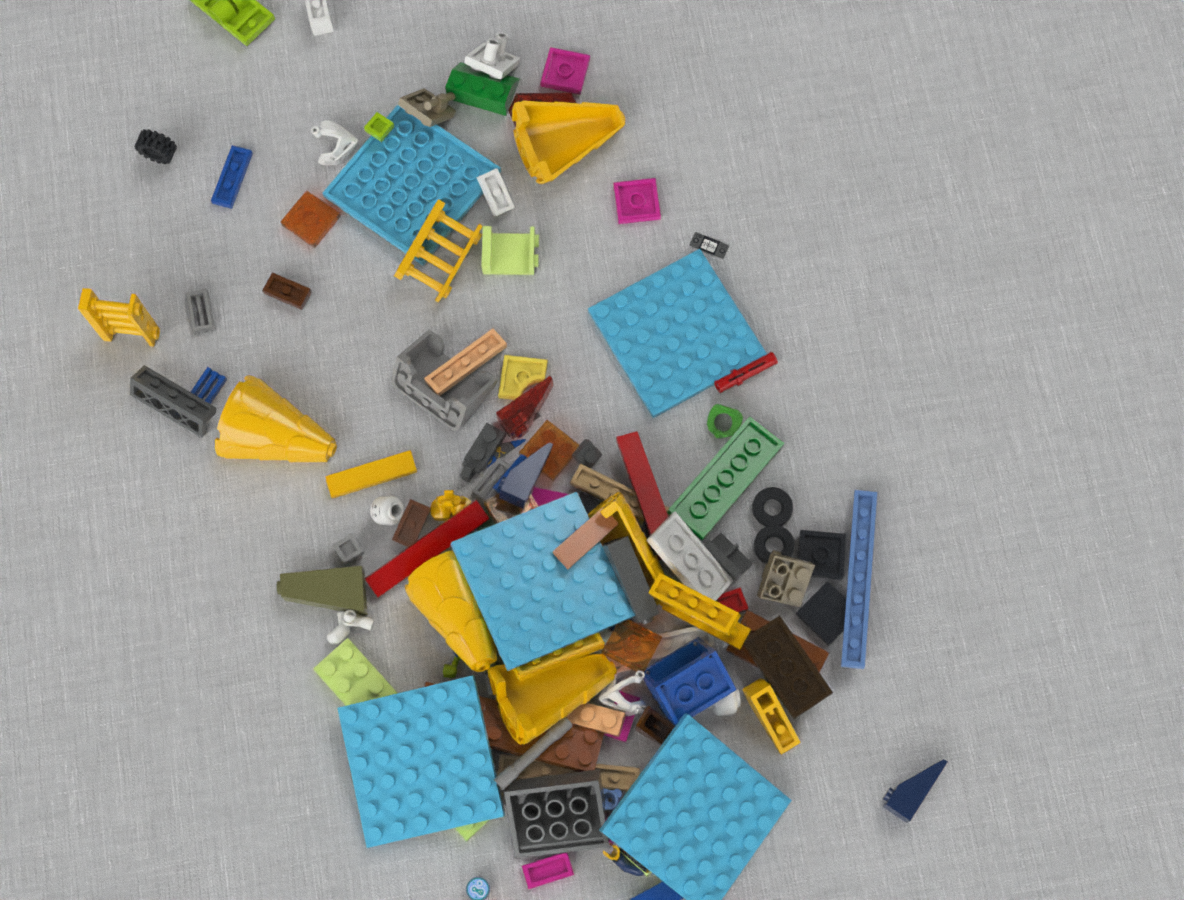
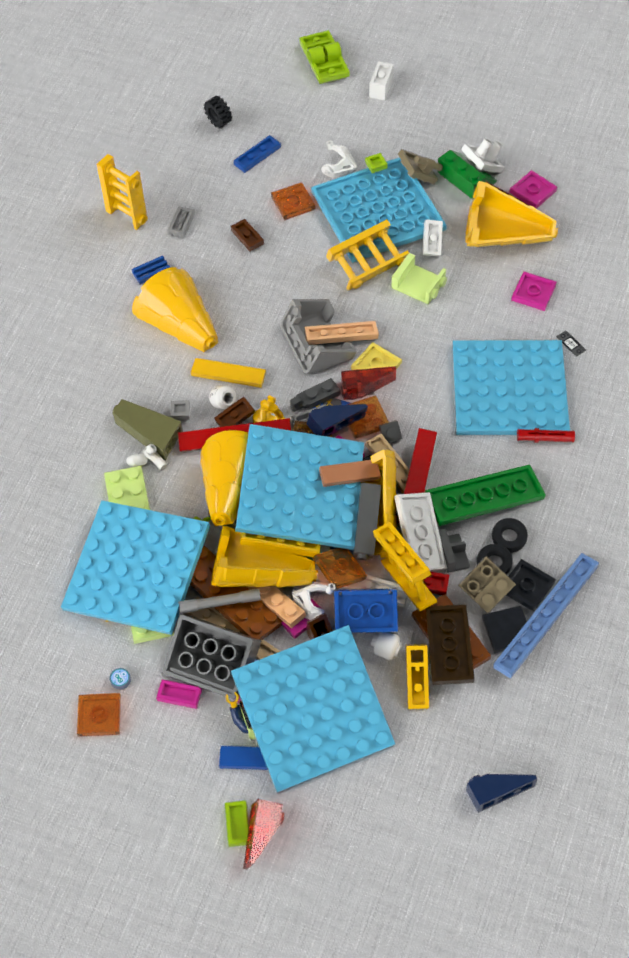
camera: 30 degrees right, 15 degrees down
dark grey fence [130,365,216,438] -> none
bright green piece [707,404,743,439] -> none

